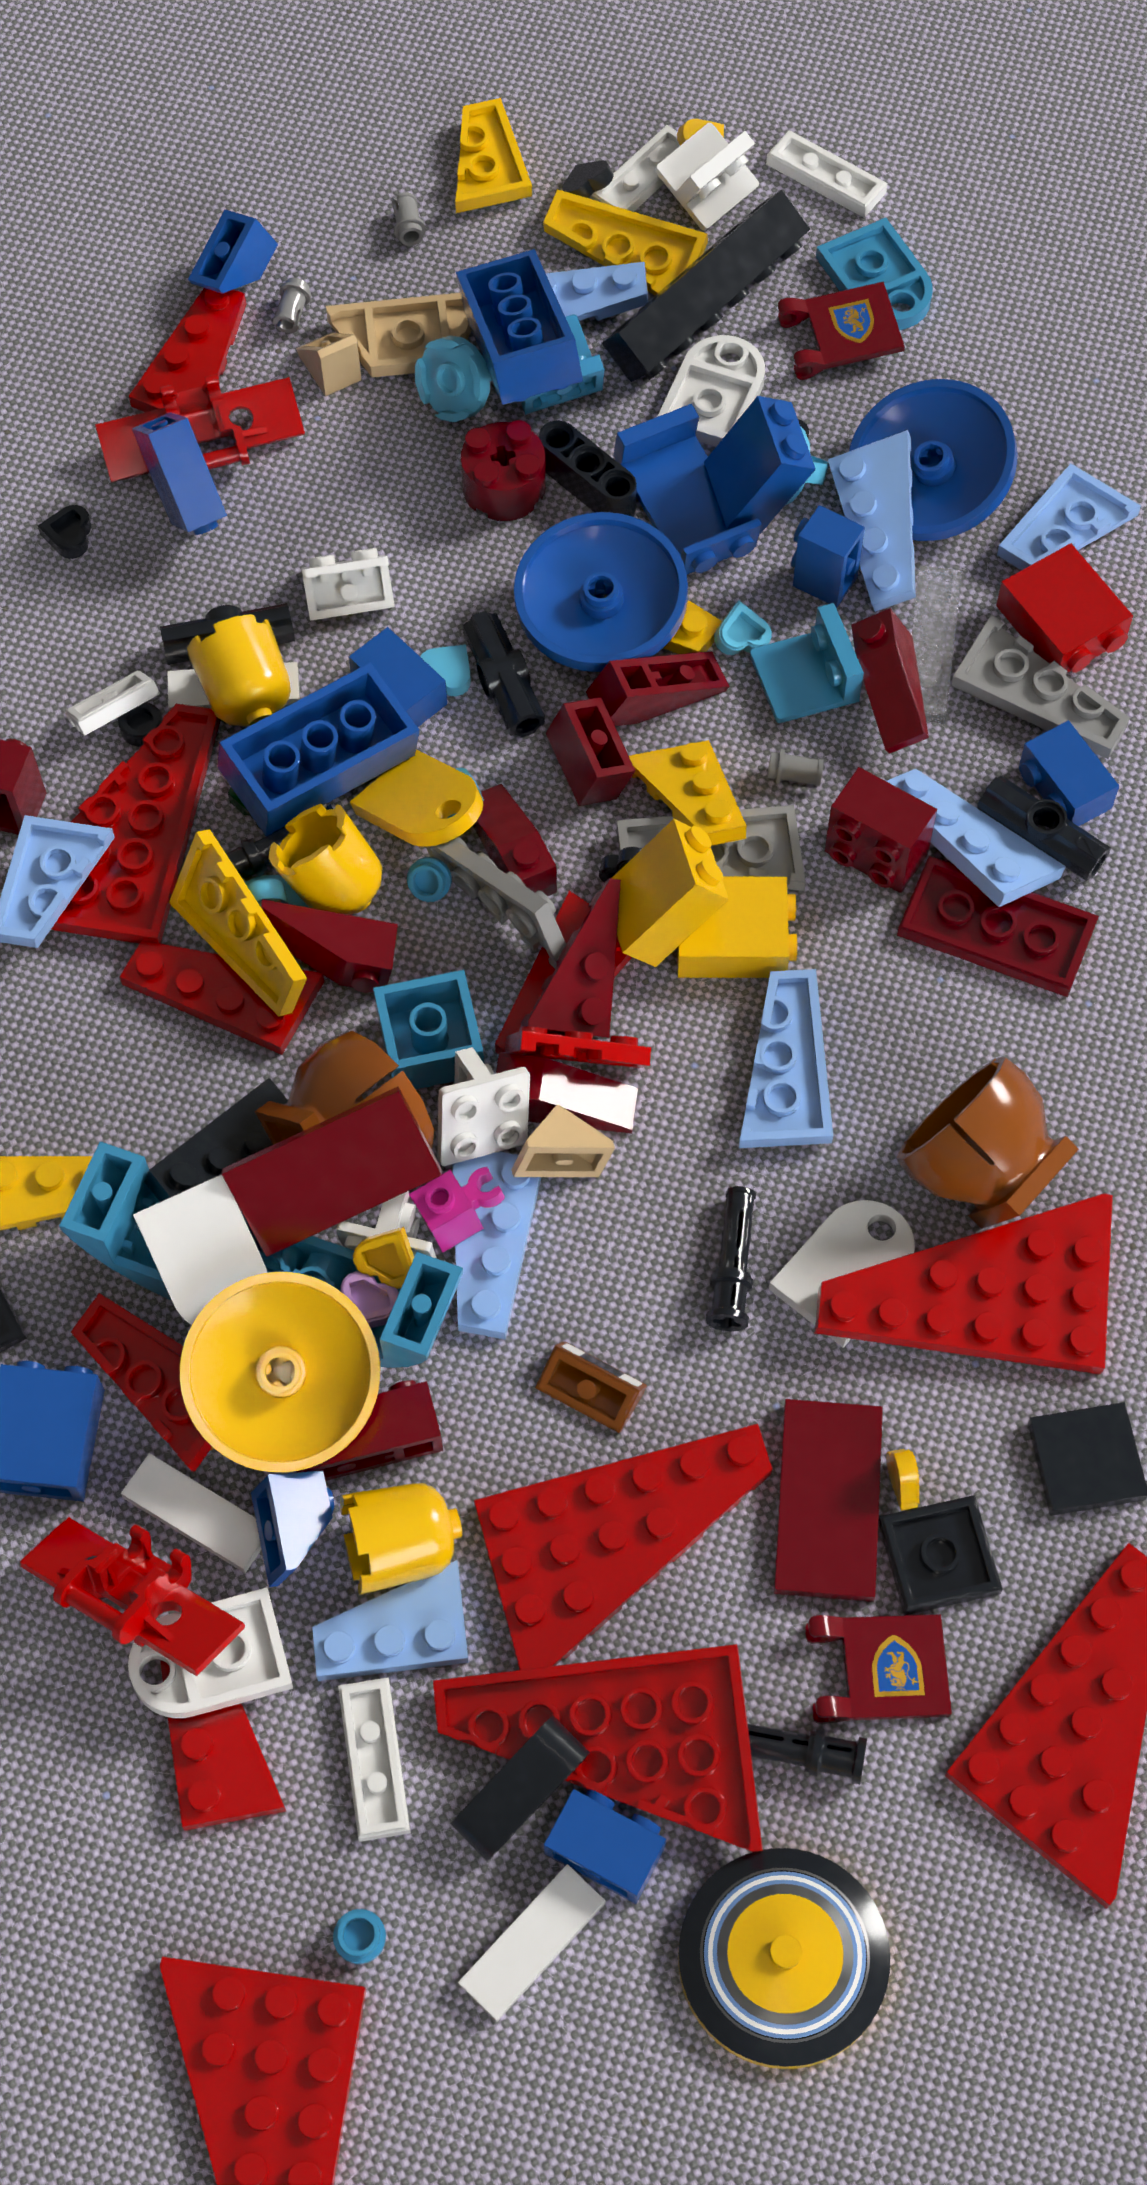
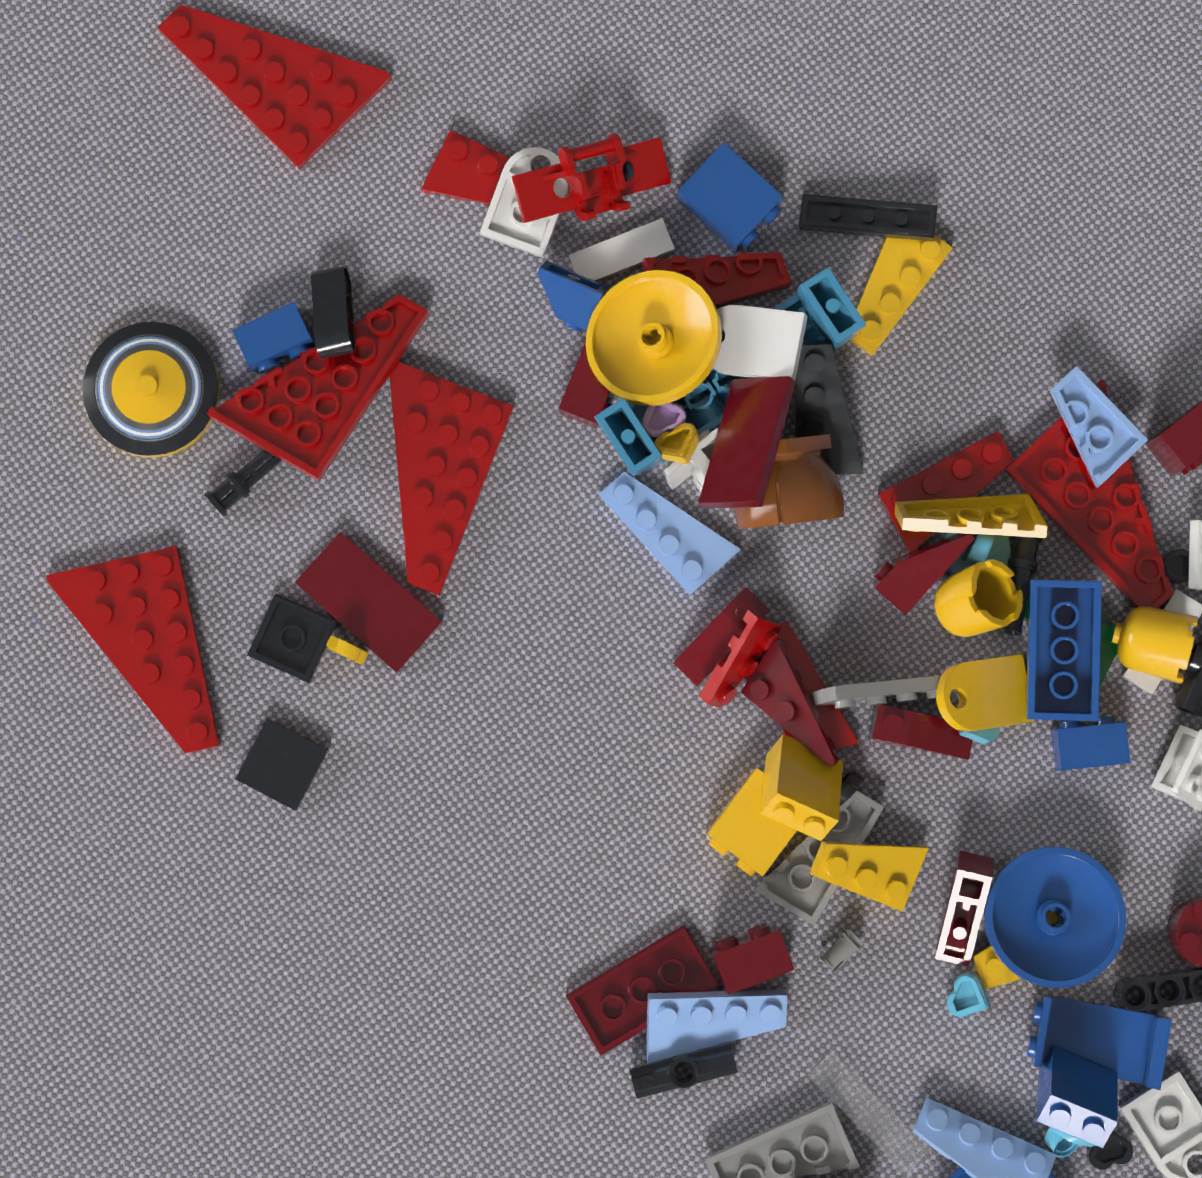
camera: 125 degrees right, 20 degrees up
light blue wing [312,1560,469,1681] -> none
dark azure plate [333,1909,386,1964] -> none
white tile [338,1677,411,1842] -> none
yellow cylinder [340,1483,462,1595] -> none
dark azure brick [373,970,484,1089] -> none
dark azure plate [407,857,452,902] -> none
dark pink brick [409,1167,505,1252] -> none
medium azure tile [420,644,471,696] -> none
white bracket [437,1047,530,1166] -> none
white tile [458,1864,606,2022] -> none
black piece [463,611,545,738] -> none
tan slope [511,1104,615,1177] -> none
dark orange slope [535,1342,647,1433] -> none
dark red brick [546,697,635,806] -> none
black pin [706,1186,756,1332] -> none
light blue wing [739,969,833,1148] -> none
dark azure bracket [750,603,864,723] -> none
white tile [769,1200,915,1348] -> none
blue brick [791,505,865,608] -> none
dark red flag [805,1614,952,1724] -> none
red wing [815,1193,1113,1374] -> none
dark red slope [851,608,929,754] -> none
dark orange plate [896,1057,1079,1229] -> none
blue brick [1019,720,1119,826] -> none

